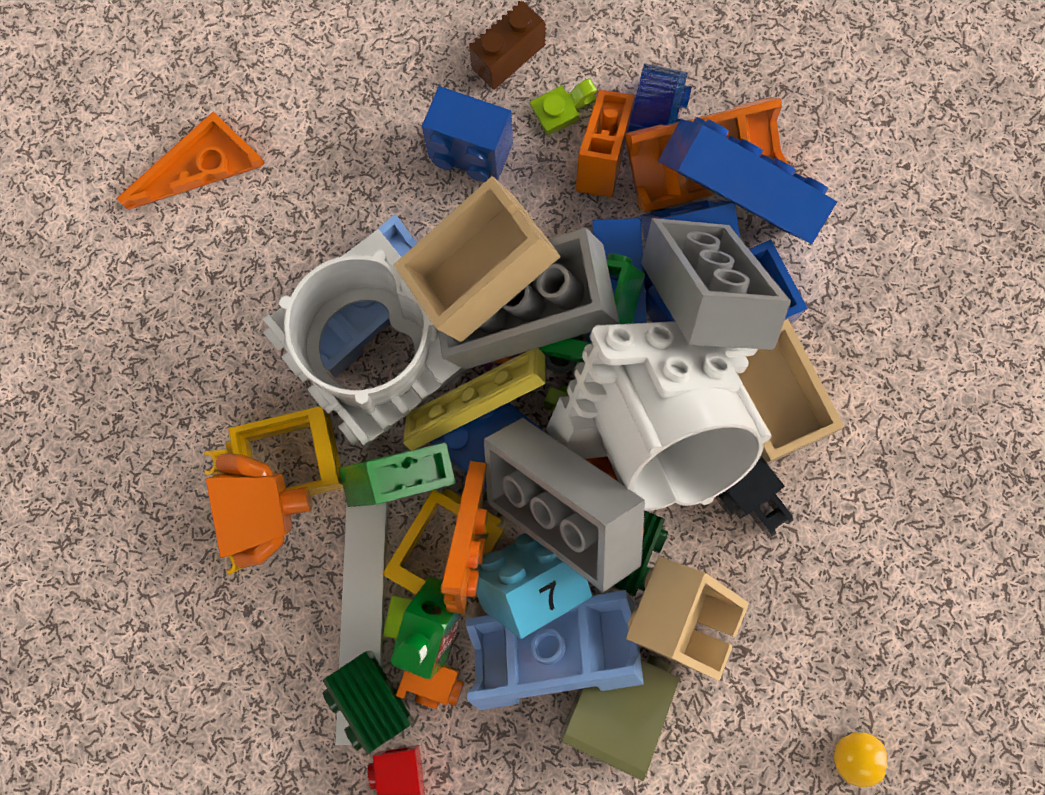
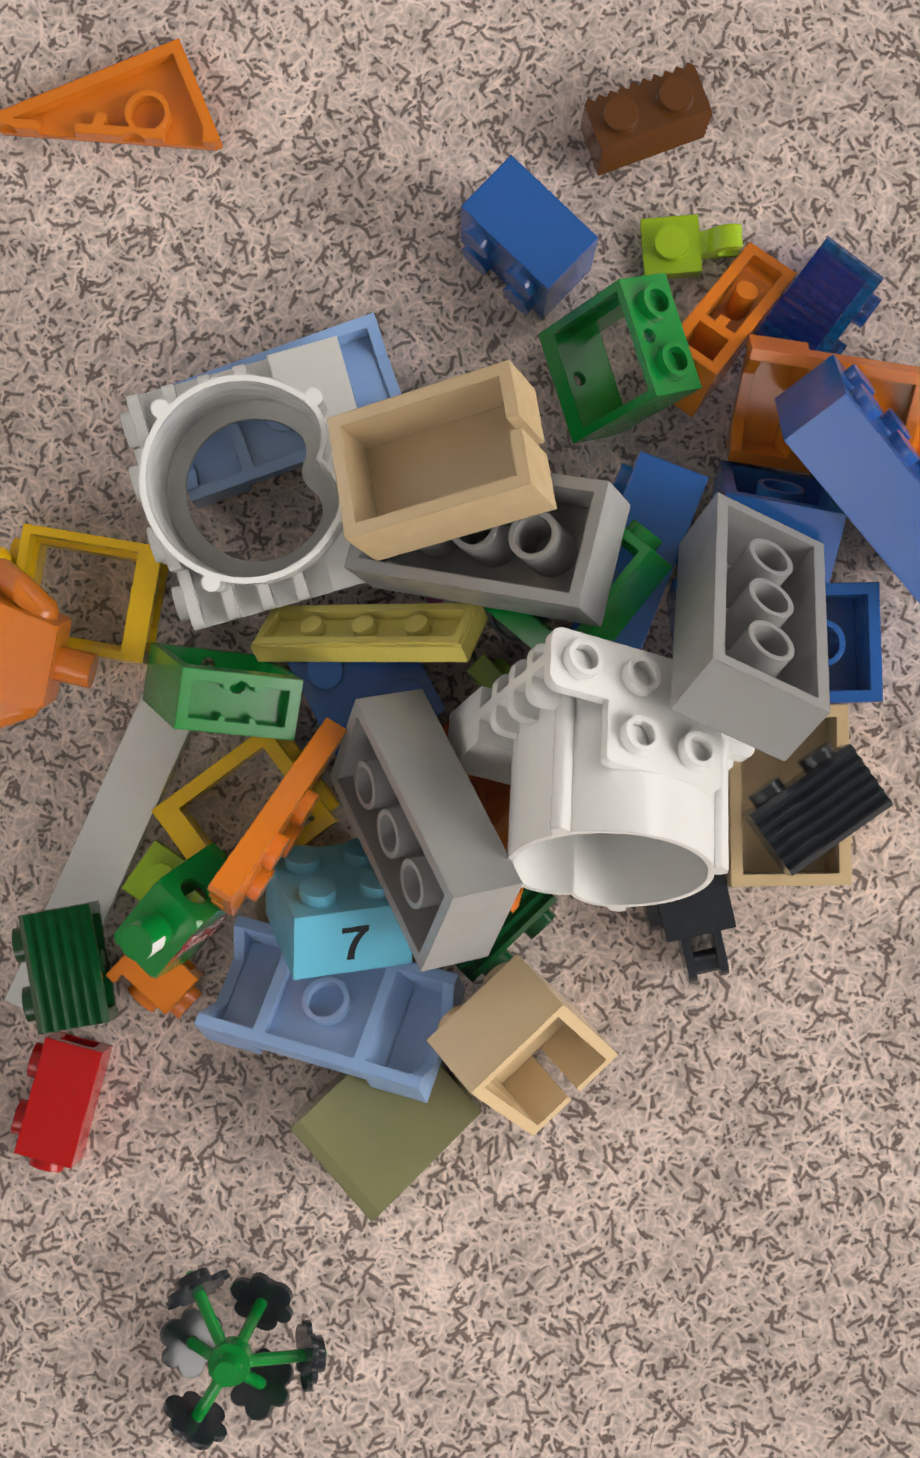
camera: 20 degrees right, 10 degrees up
yellow piece [833,731,887,788] -> none
none -> green window [538,273,702,444]
none -> black brick [742,742,893,876]

